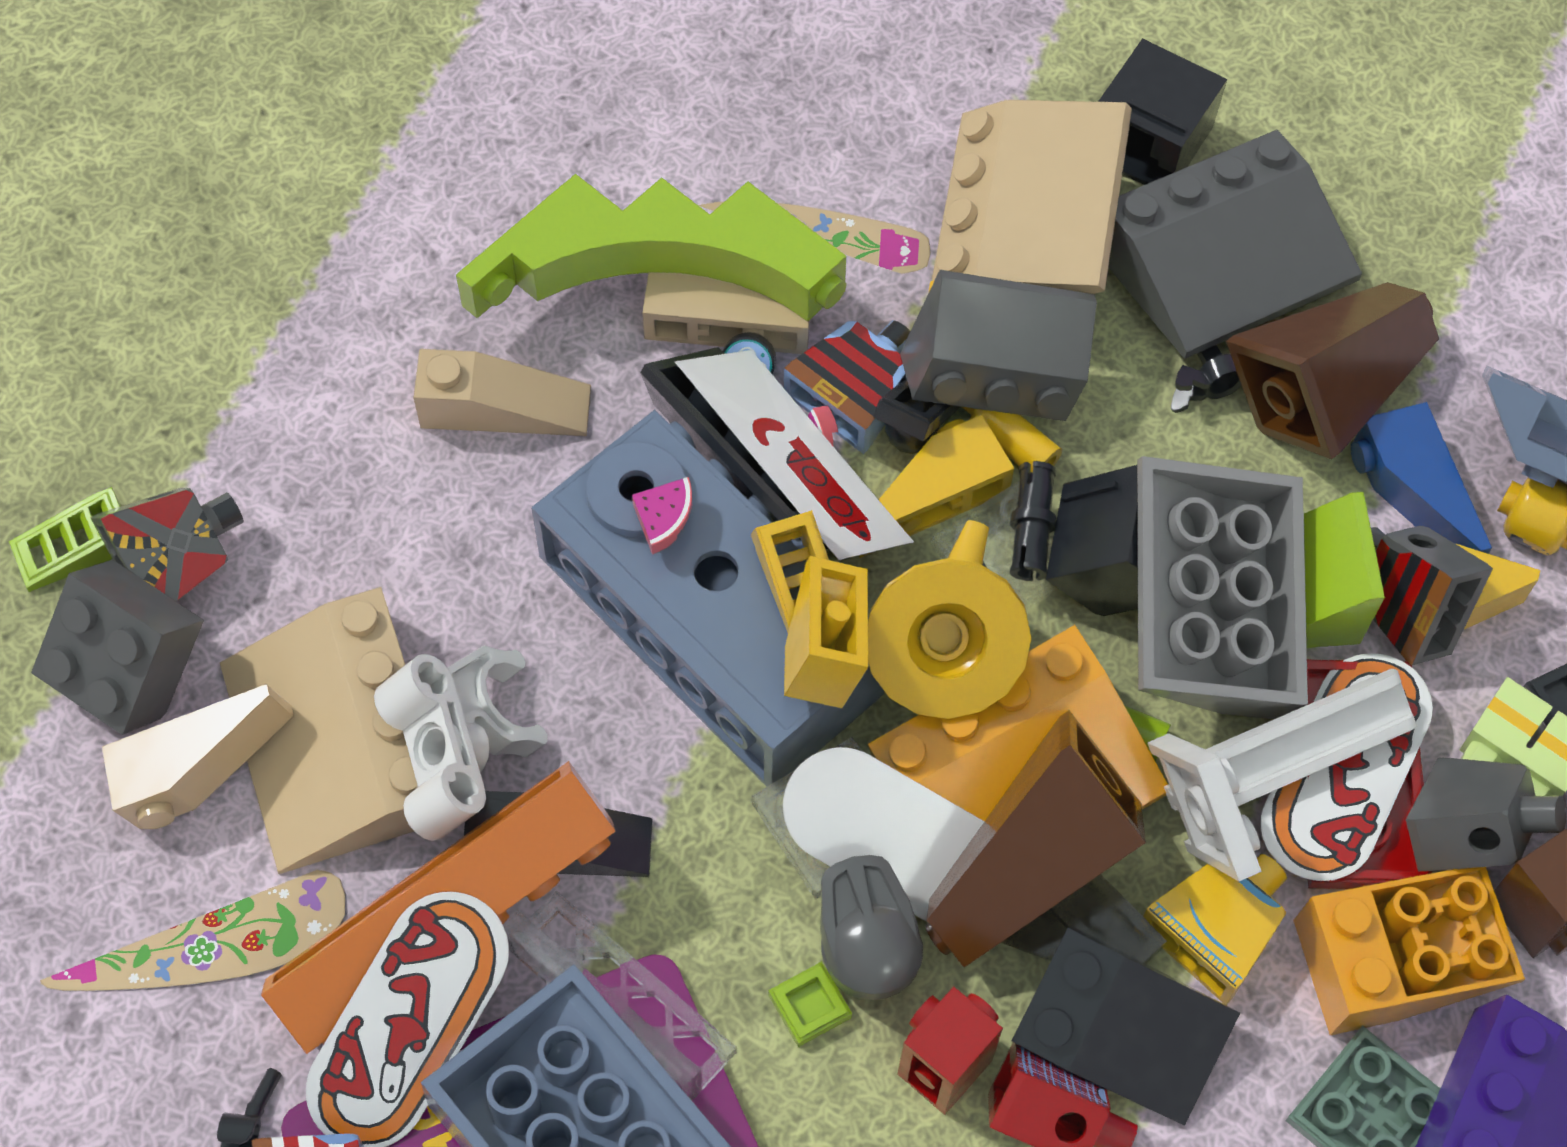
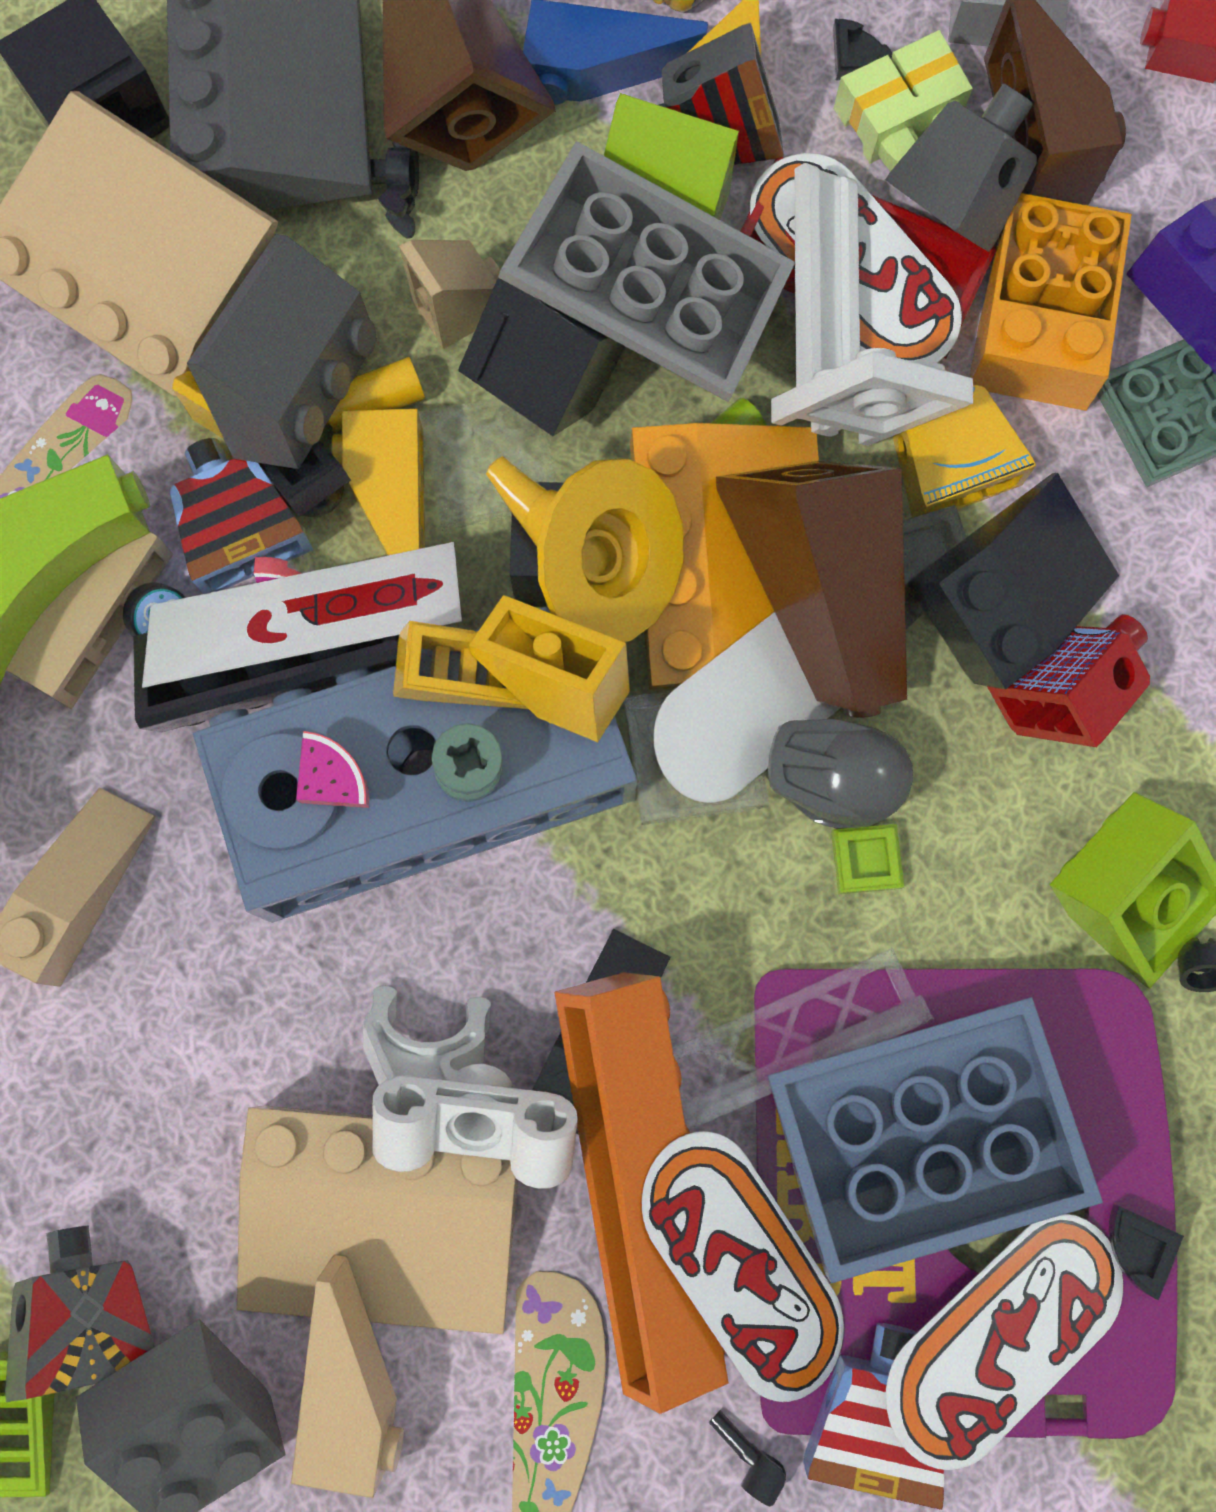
camera: 65 degrees left, 15 degrees up
red brick [897,986,1003,1115] -> none
black pin [1010,461,1057,581] -> none
none -> tan slope [399,240,500,349]
none -> sand green wheel [432,723,503,802]

